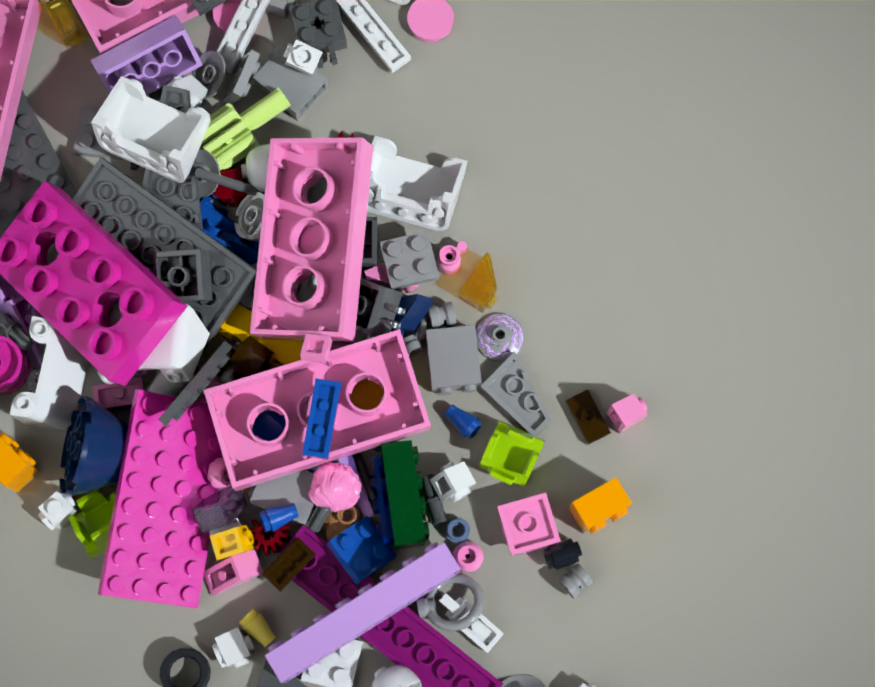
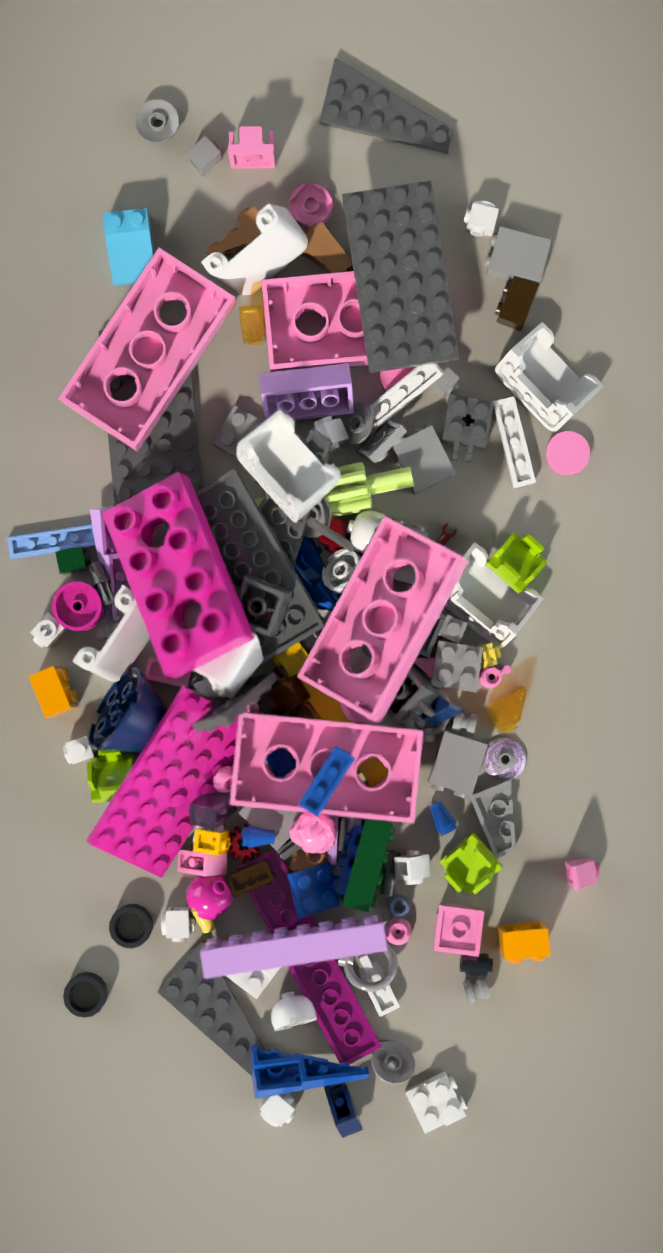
camera: 25 degrees right, 10 degrees up
white brick [283,40,323,76] -> none
bright pink plate [300,333,332,364] -> none
dark brown plate [565,389,611,445] -> none
none -> dark pink cylinder [186,875,233,920]
none -> light grey brick [438,615,468,644]
none -> light yellow gear [476,642,502,668]
none -> lime panel [485,532,547,594]

